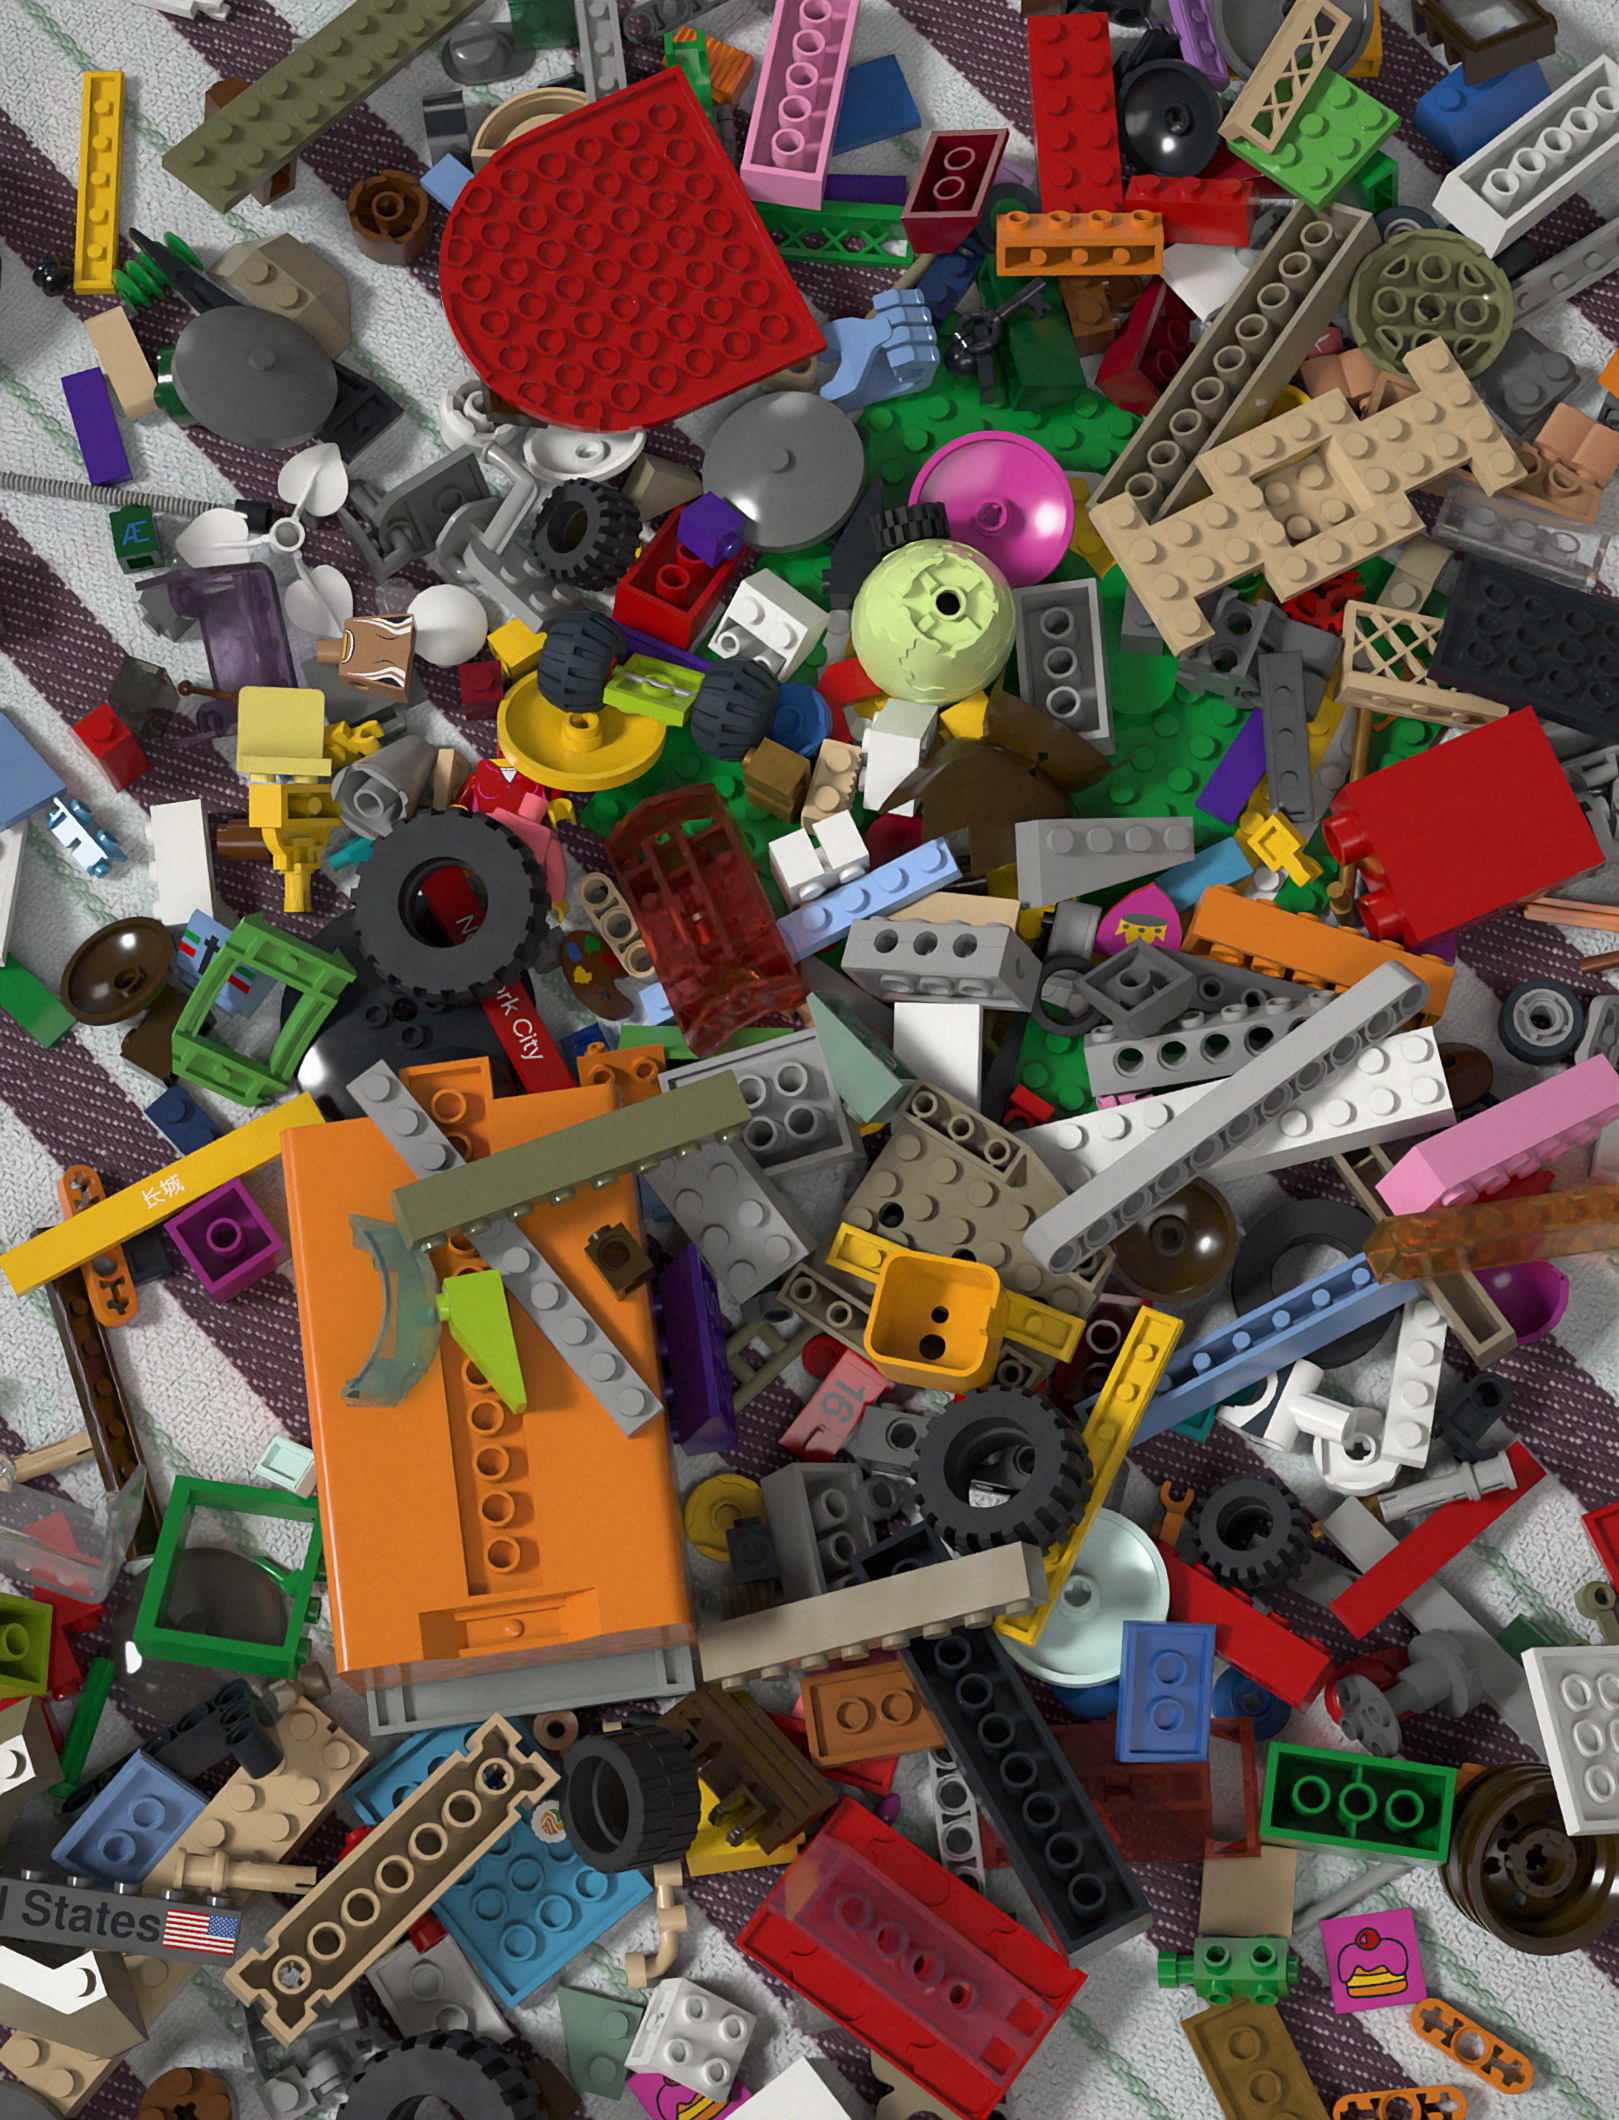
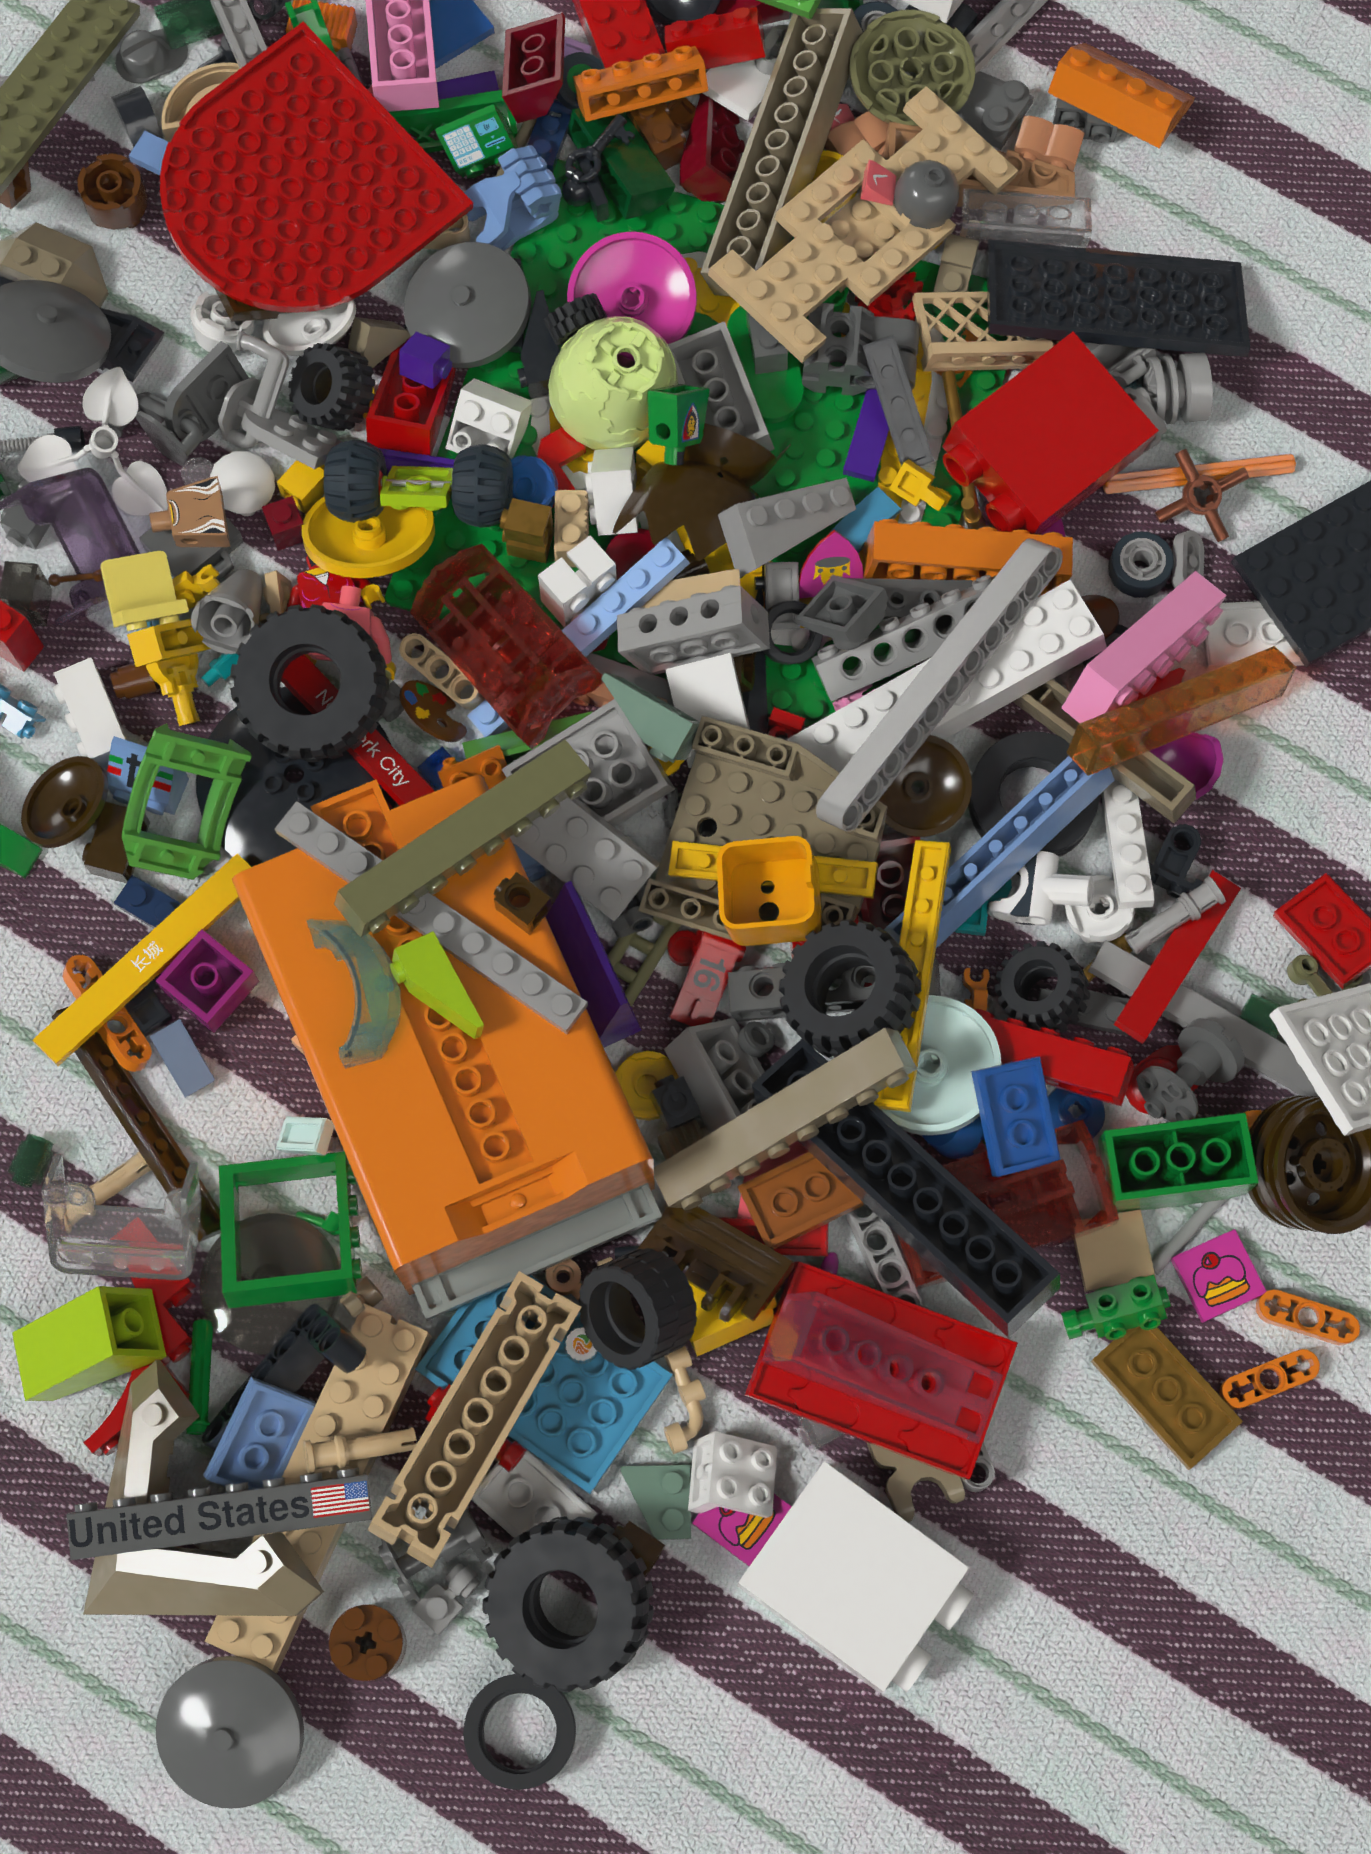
camera: 20 degrees left, 0 degrees up
none -> sand blue slope [150,1019,215,1098]
none -> green slope [435,104,518,178]
none -> green torso [648,384,710,465]
none -> coral slope [861,160,897,206]
none -> dark grey cylinder [893,160,960,229]

